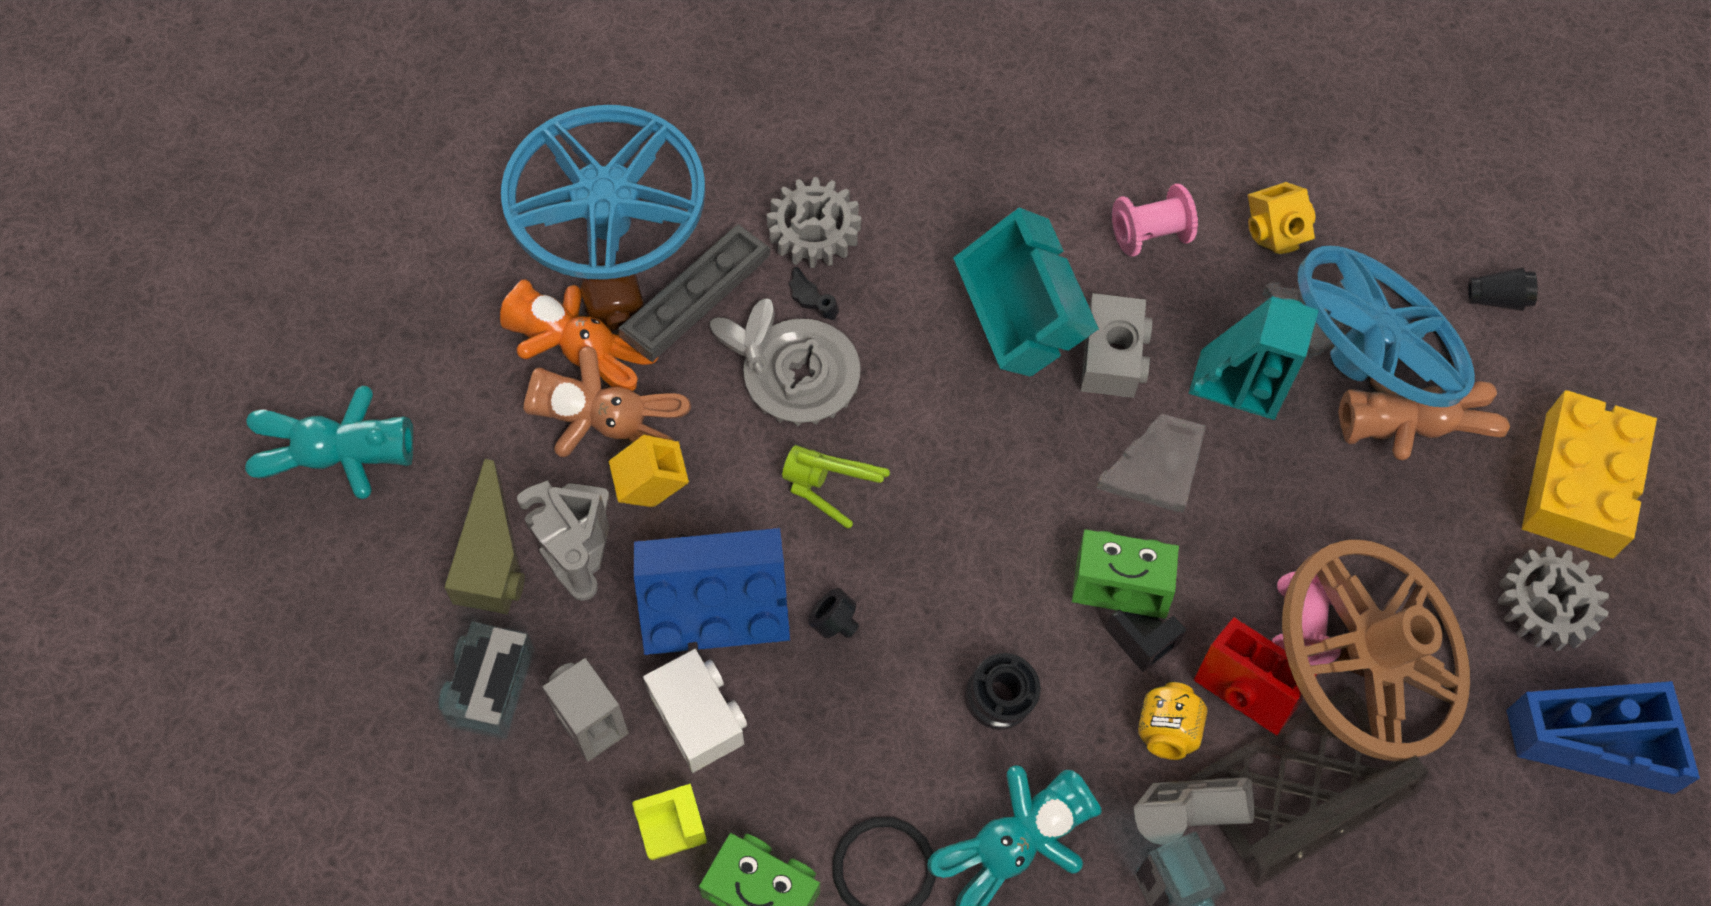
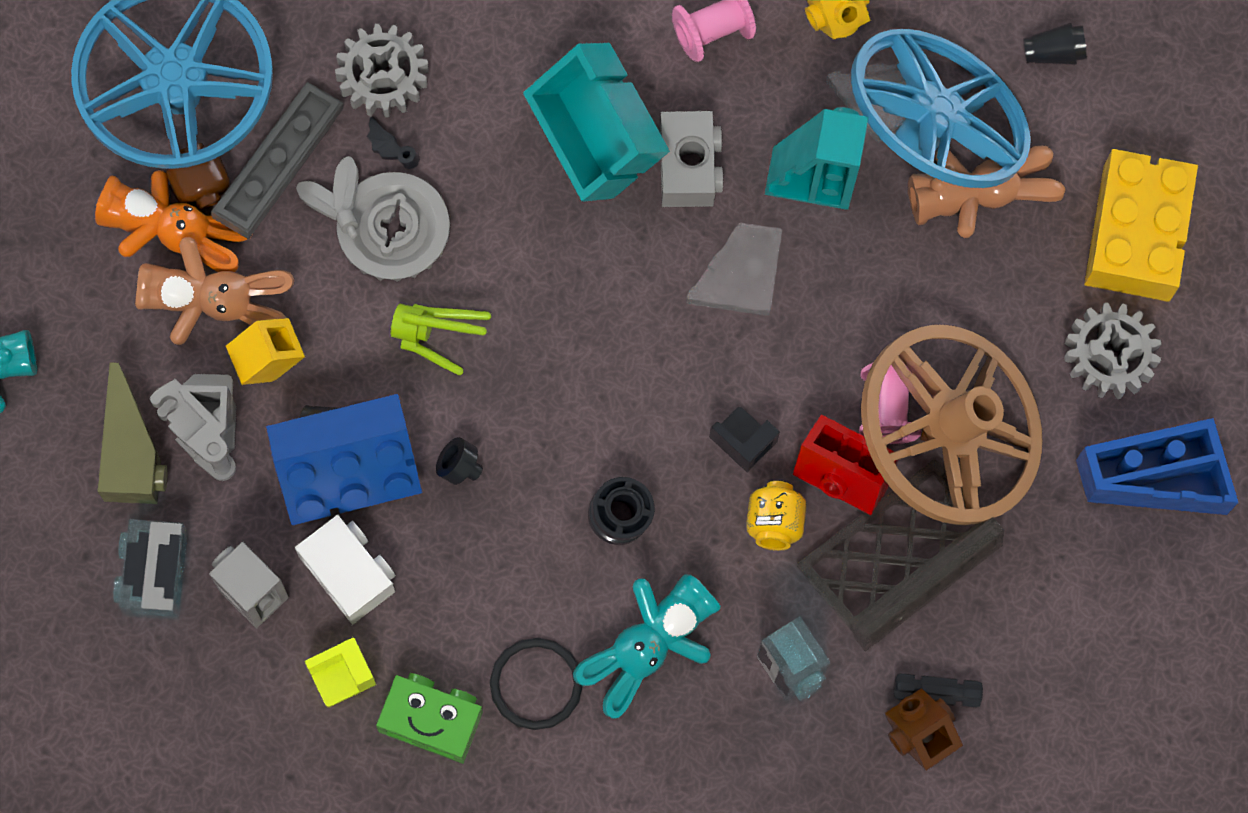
camera: 10 degrees left, 10 degrees up
bright green brick [1072,529,1179,619] -> none
light grey brick [1134,778,1254,845] -> none

